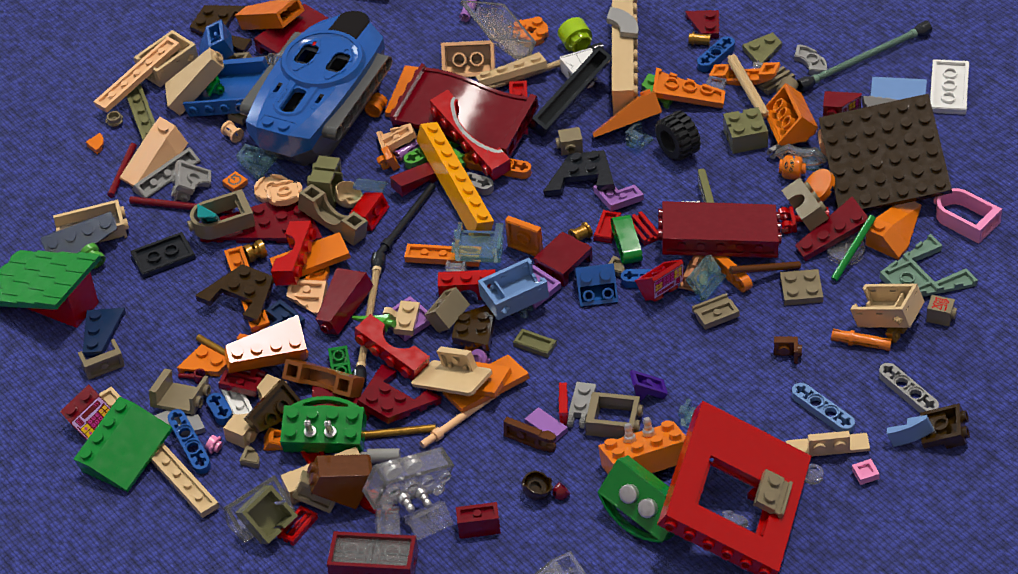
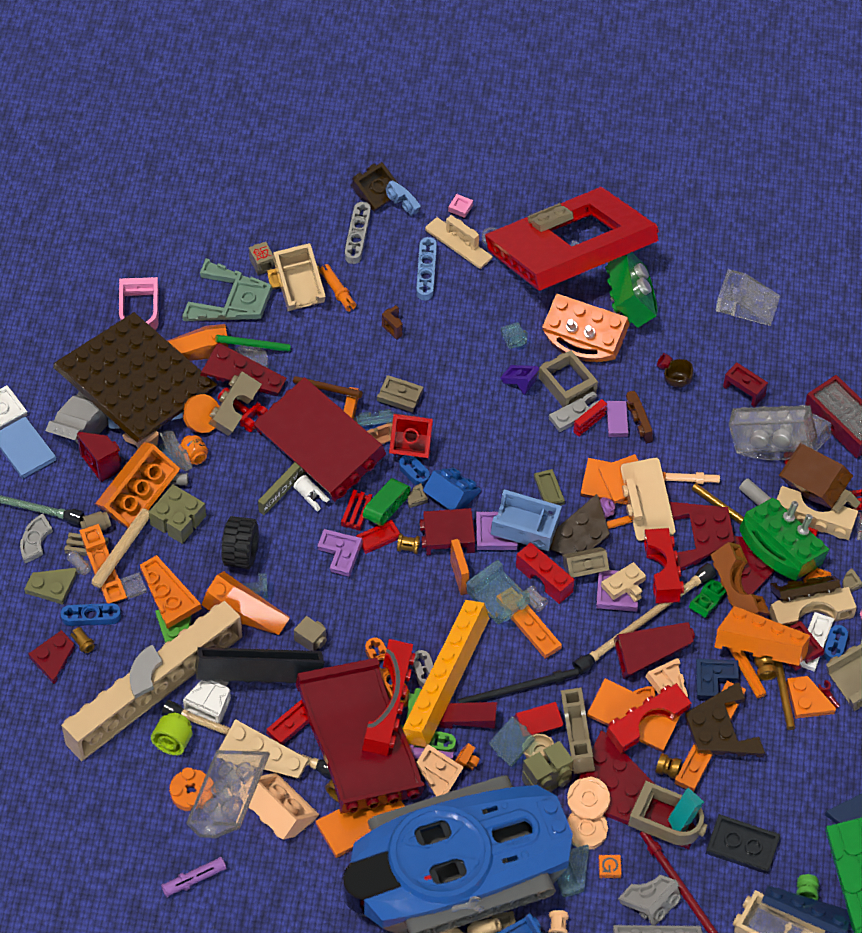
camera: 140 degrees left, 10 degrees up
bright green piece [352,314,396,332] -> none
black wing [543,150,616,197] -> none
dark tan plate [780,269,823,305] -> none

